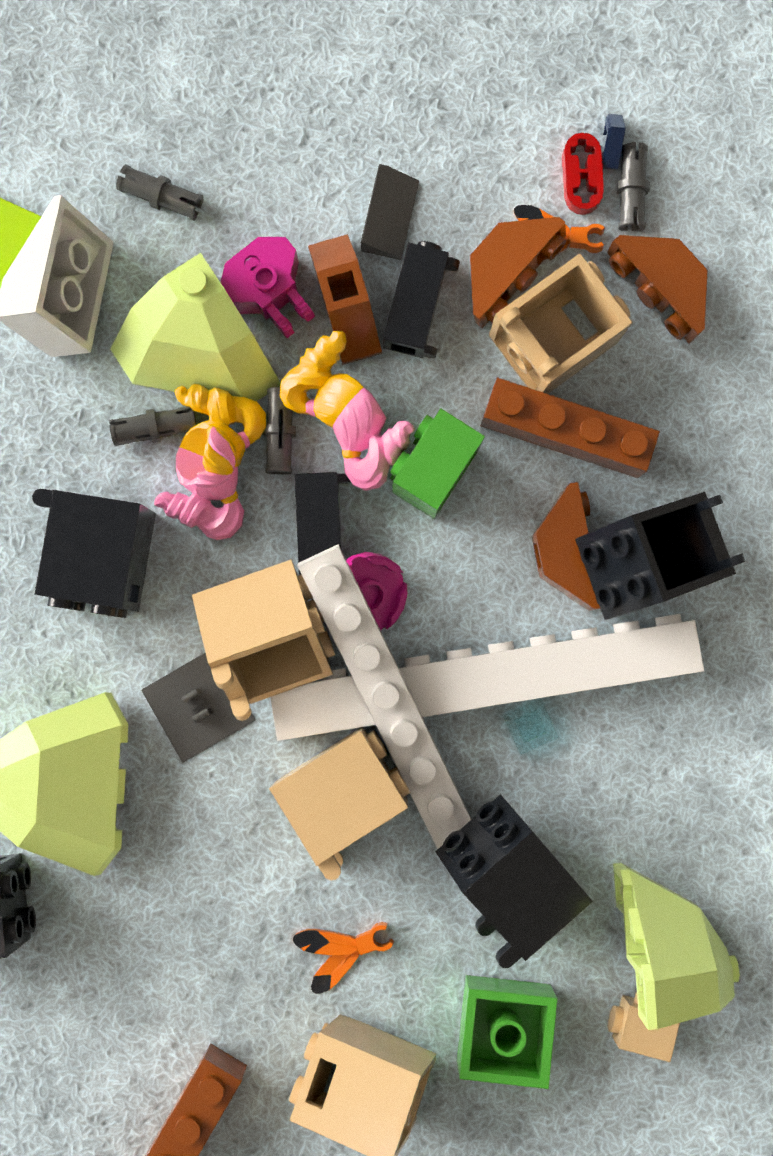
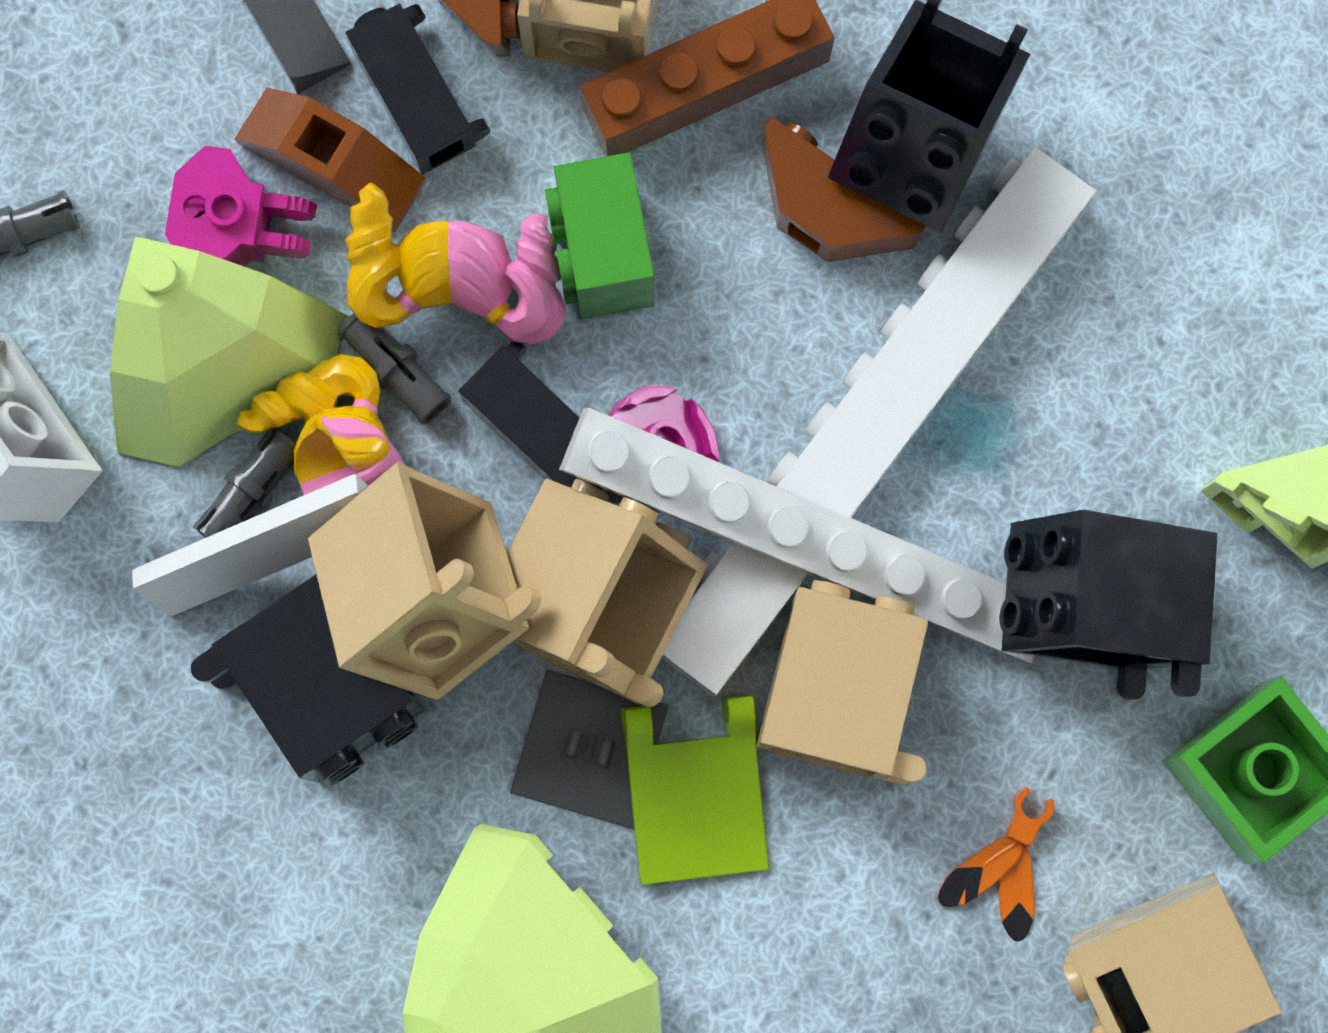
camera: 45 degrees left, 5 degrees down
none -> white tile [132,474,368,617]
none -> tan container [308,462,541,700]
none -> lime flag [620,695,769,885]

